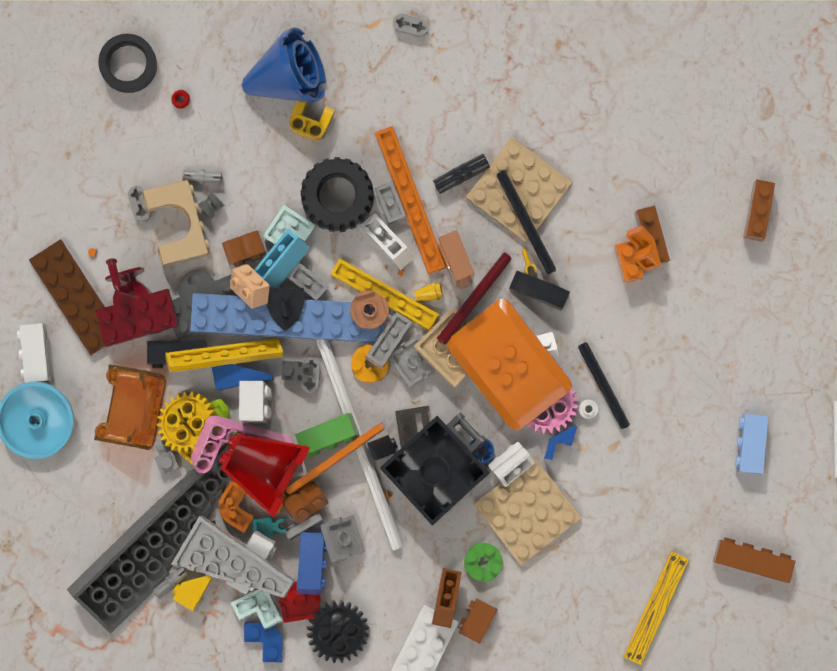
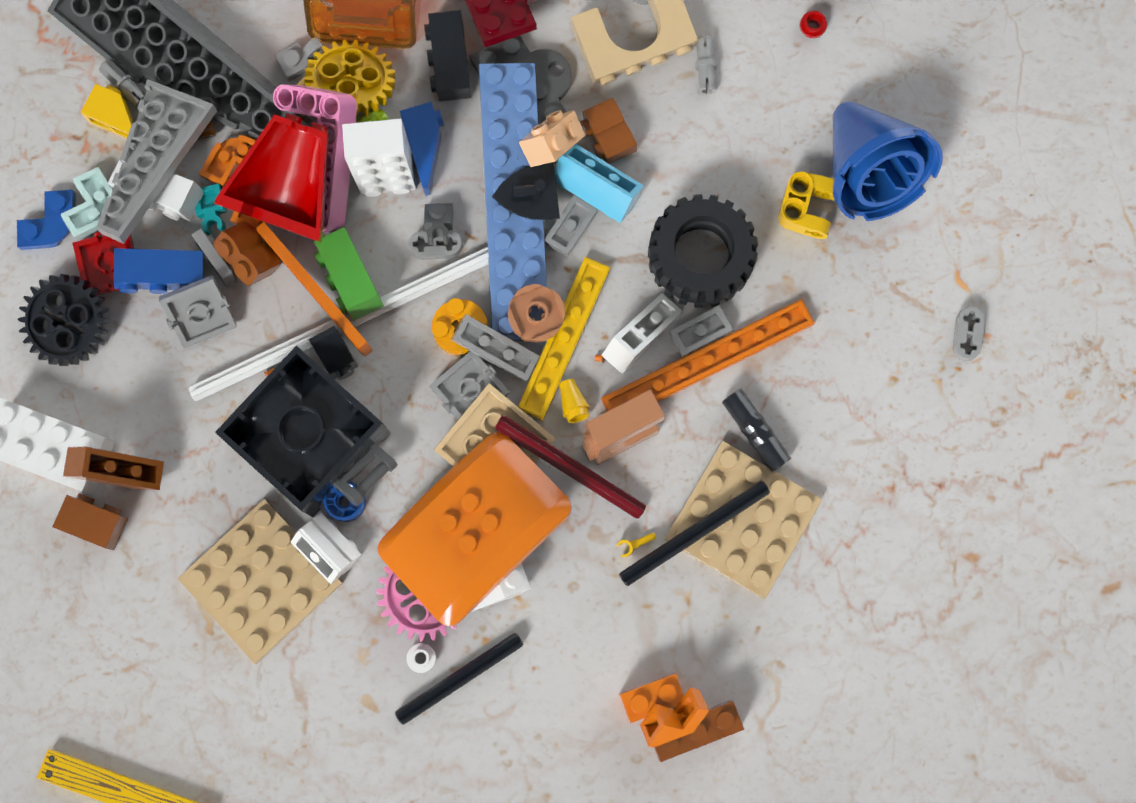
camera: 85 degrees right, 5 degrees down
yellow plate [165,338,283,372] -> none
dark grey wheel [198,192,225,218] -> none
light aqua plate [263,205,316,245] -> none
clear smoke plate [395,406,430,448] -> none
bright green plate [464,543,503,582] -> none
black slope [509,271,570,311] -> none
blue slope [544,426,577,461] -> none

